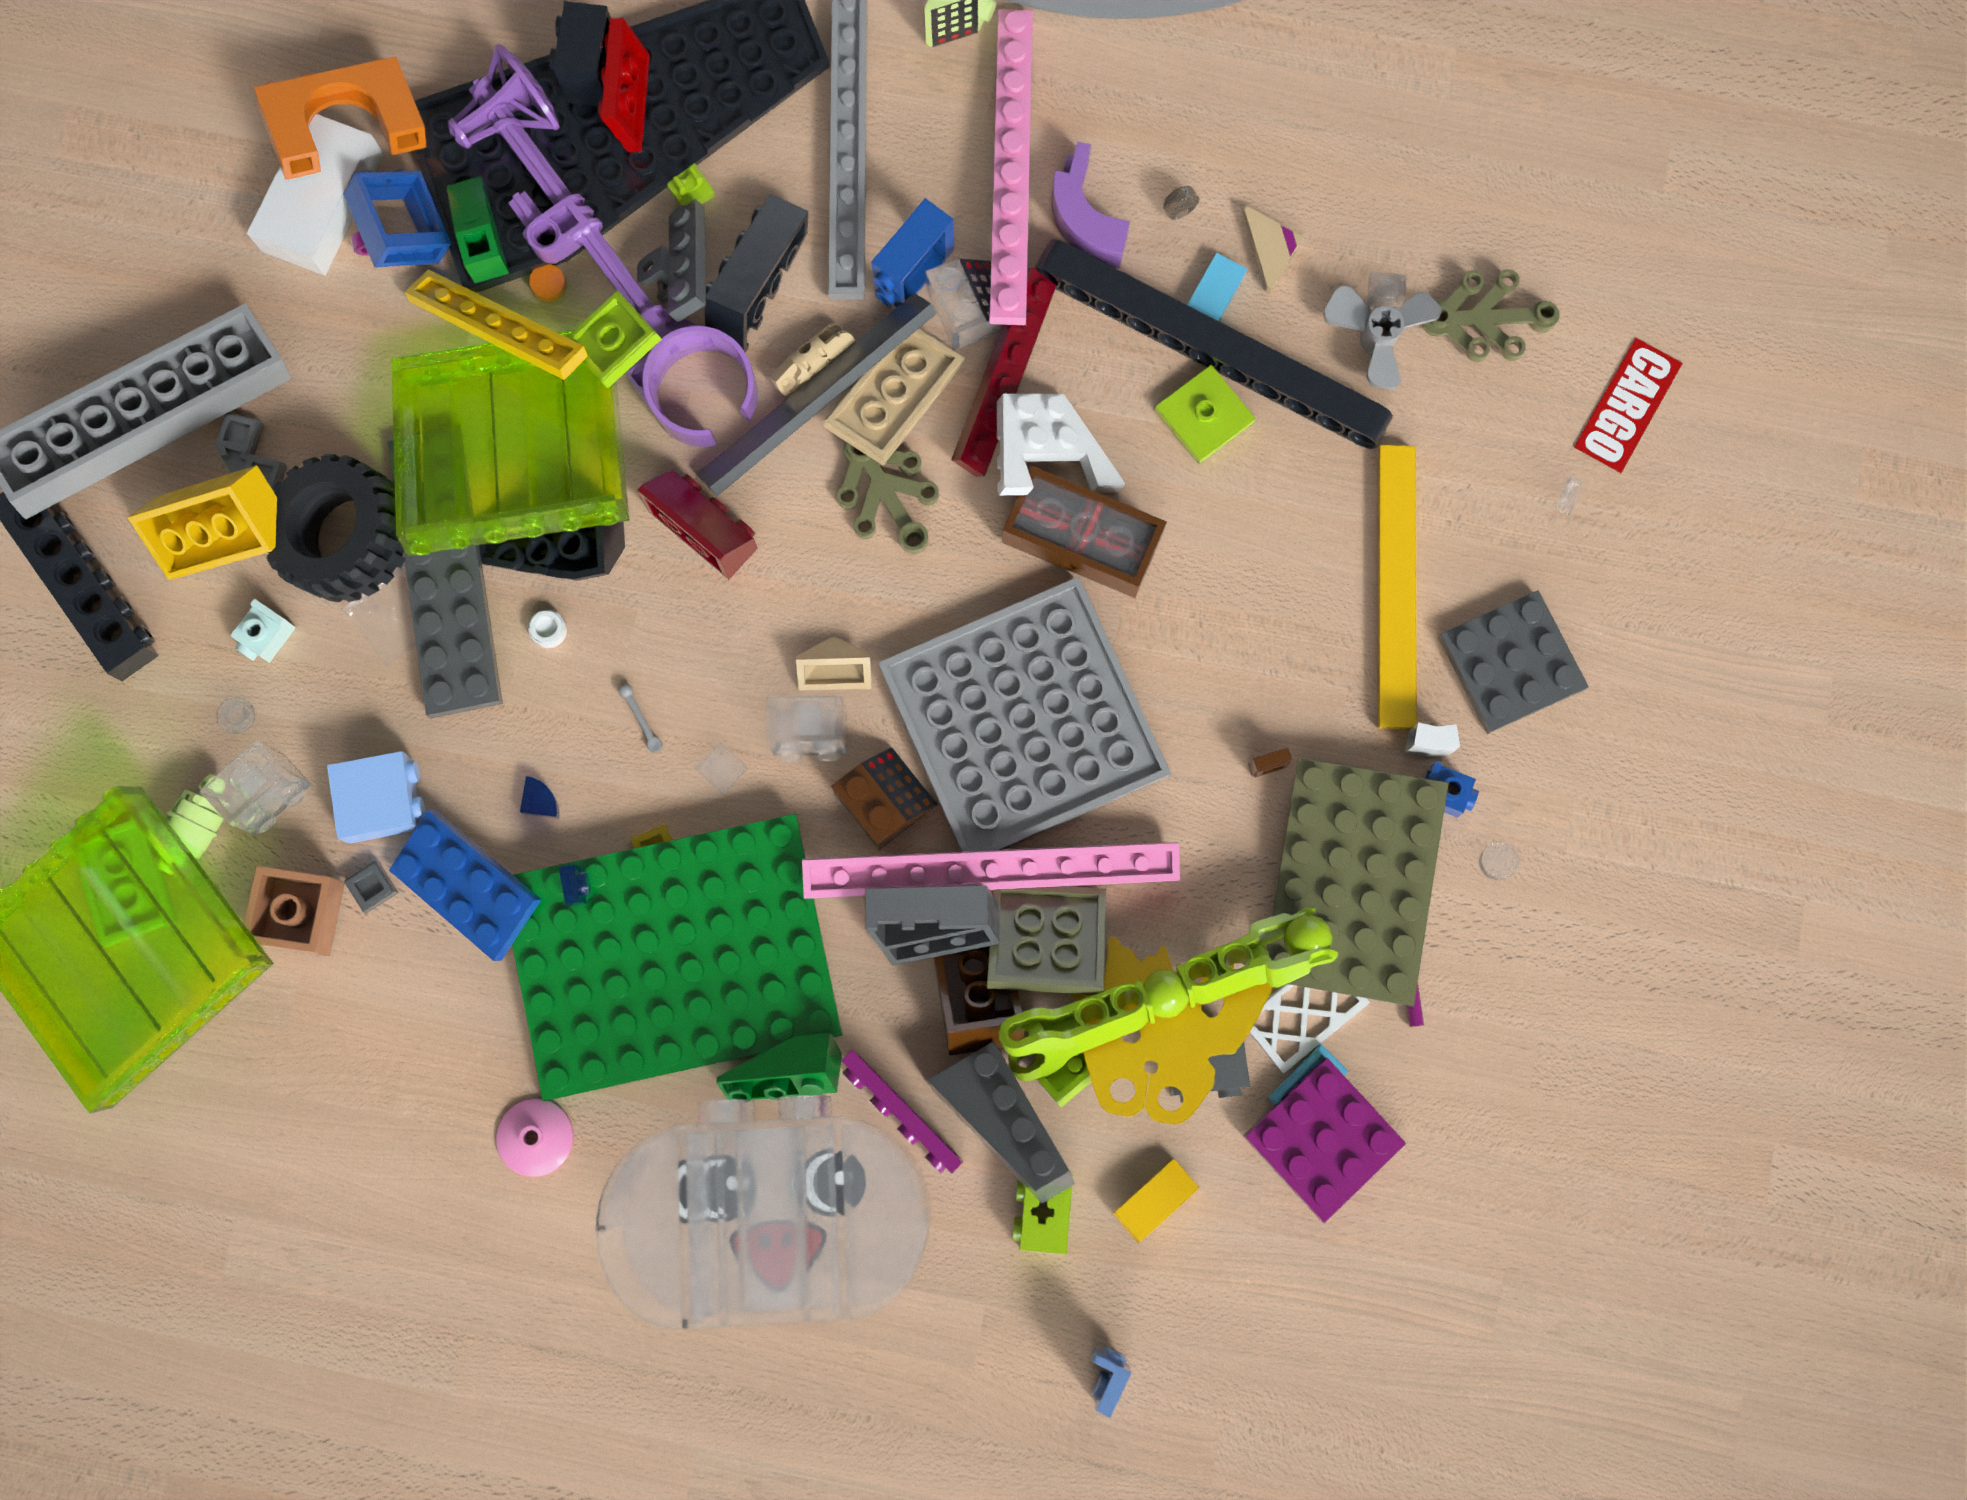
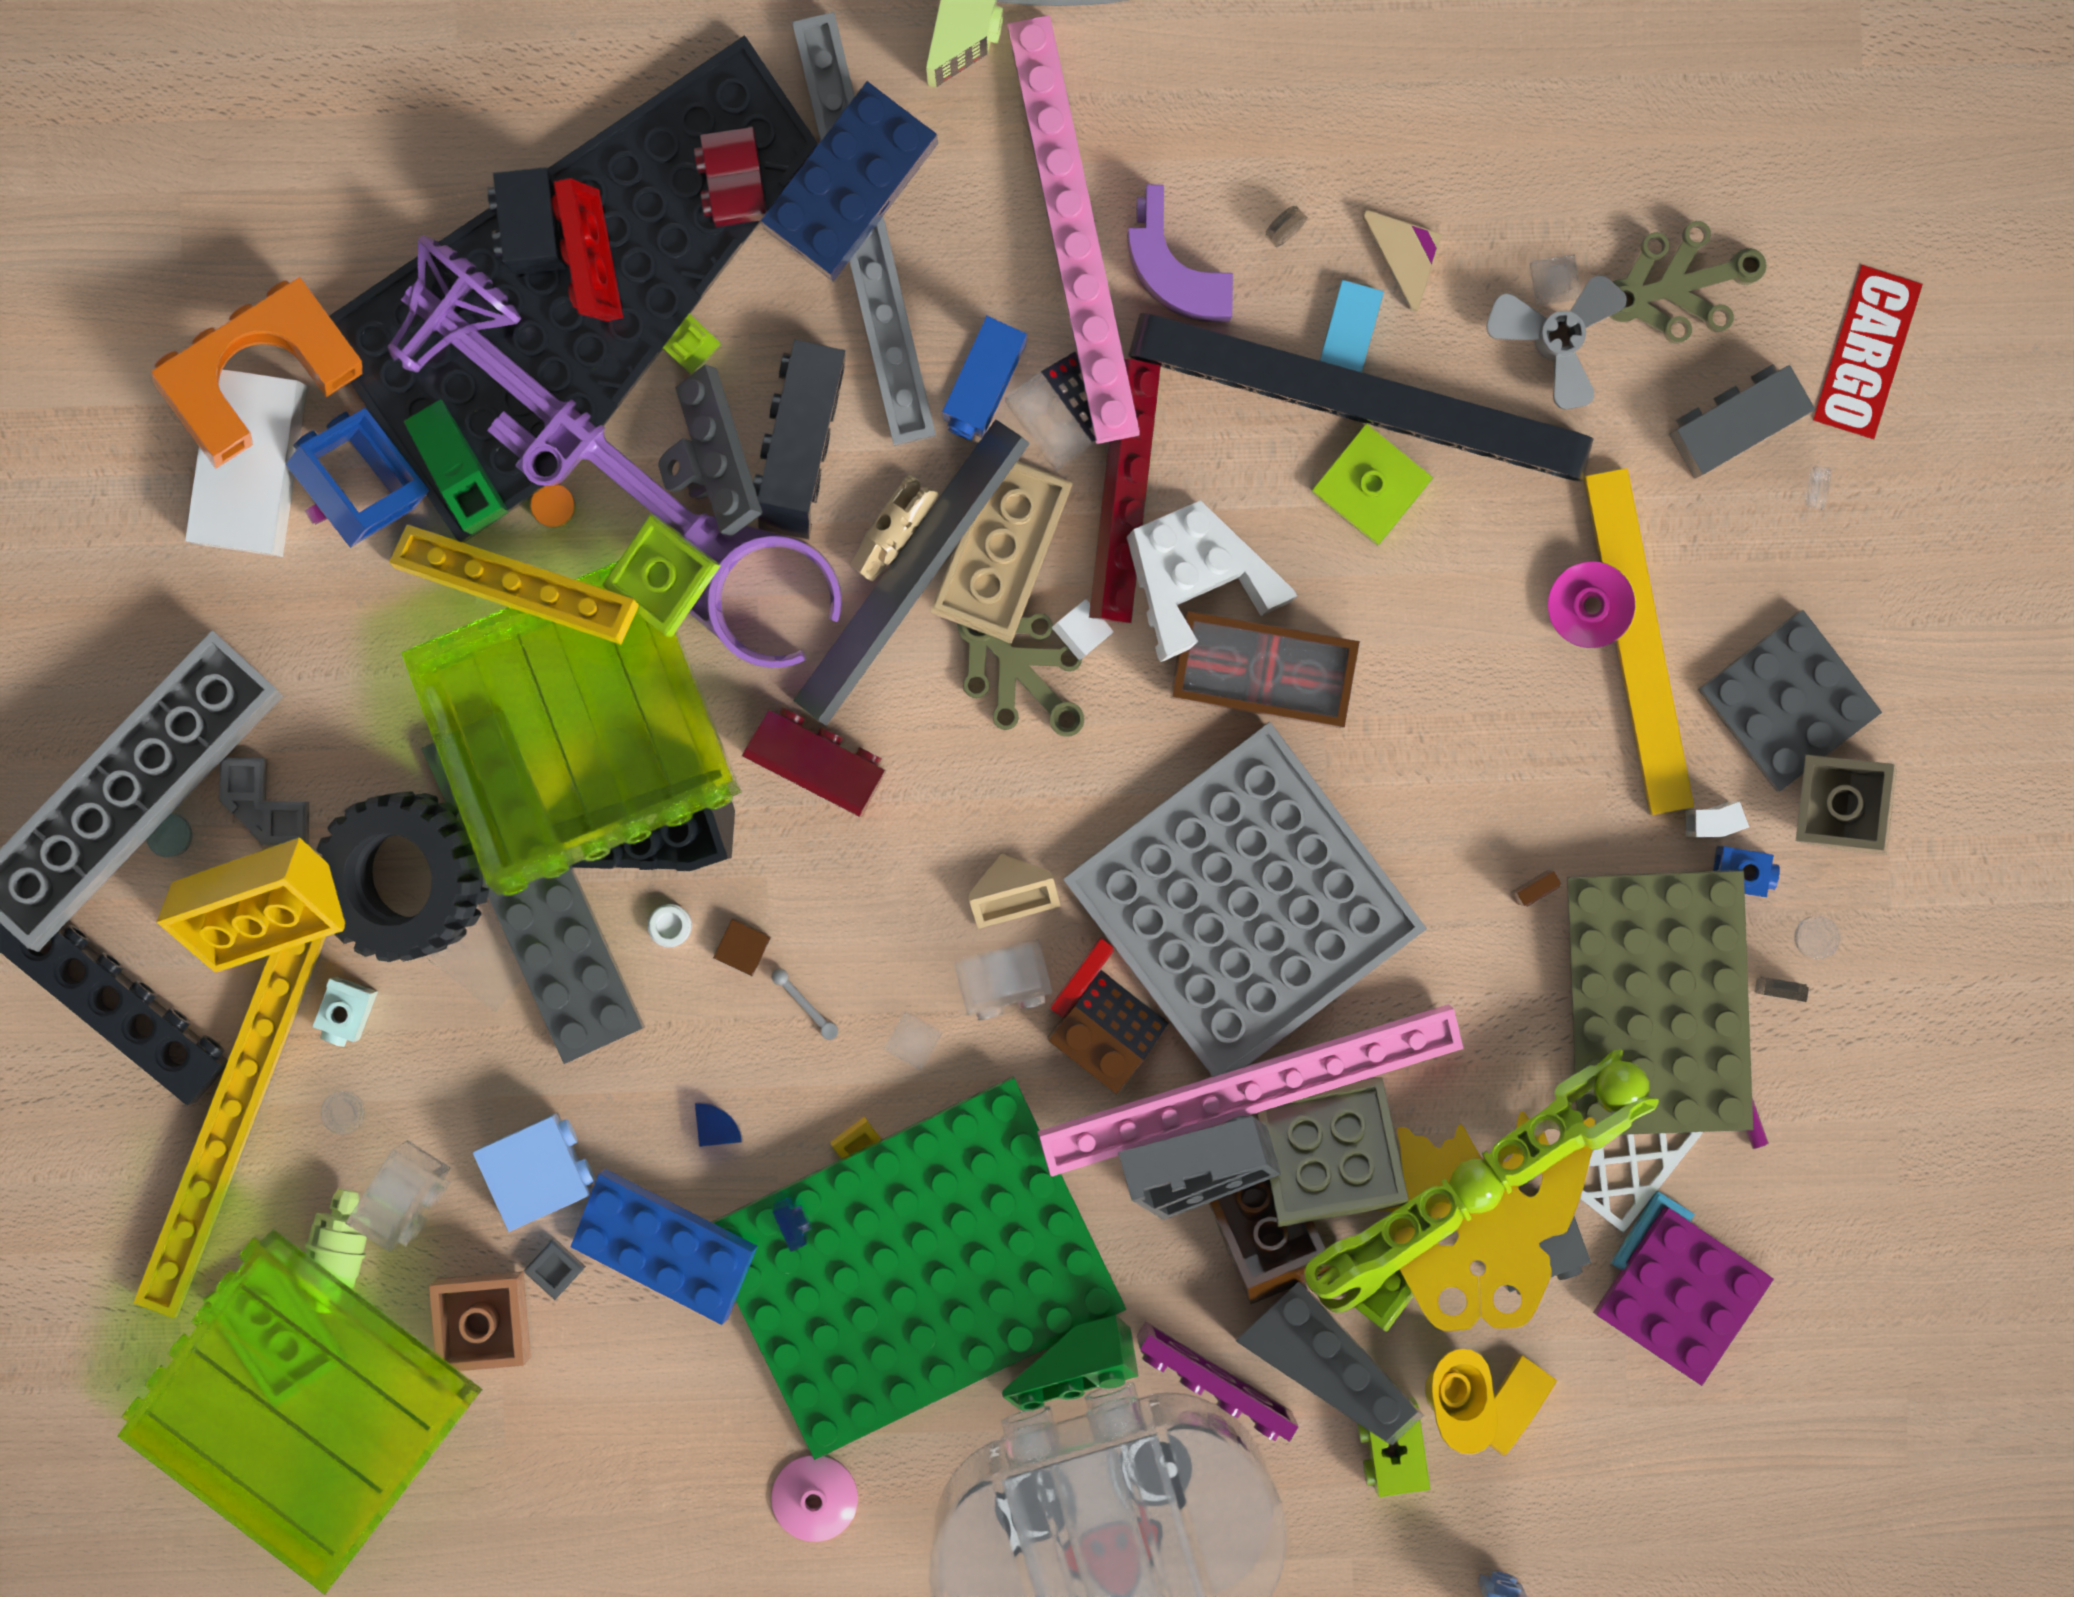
camera: 10 degrees left, 10 degrees up
none -> yellow plate [133,937,326,1319]
none -> clear light blue tile [146,814,193,857]
none -> dark red brick [694,127,767,227]
none -> reddish brown tile [713,919,772,976]
none -> dark blue brick [760,81,938,282]
none -> red tile [1050,937,1114,1018]
none -> white tile [1052,599,1114,661]
none -> yellow piece [1425,1348,1498,1455]
none -> dark pink dish [1548,561,1635,648]
none -> dark grey brick [1669,364,1816,479]
none -> clear smoke tile [1755,976,1809,1002]
none -> dark tan slope [1795,755,1897,855]

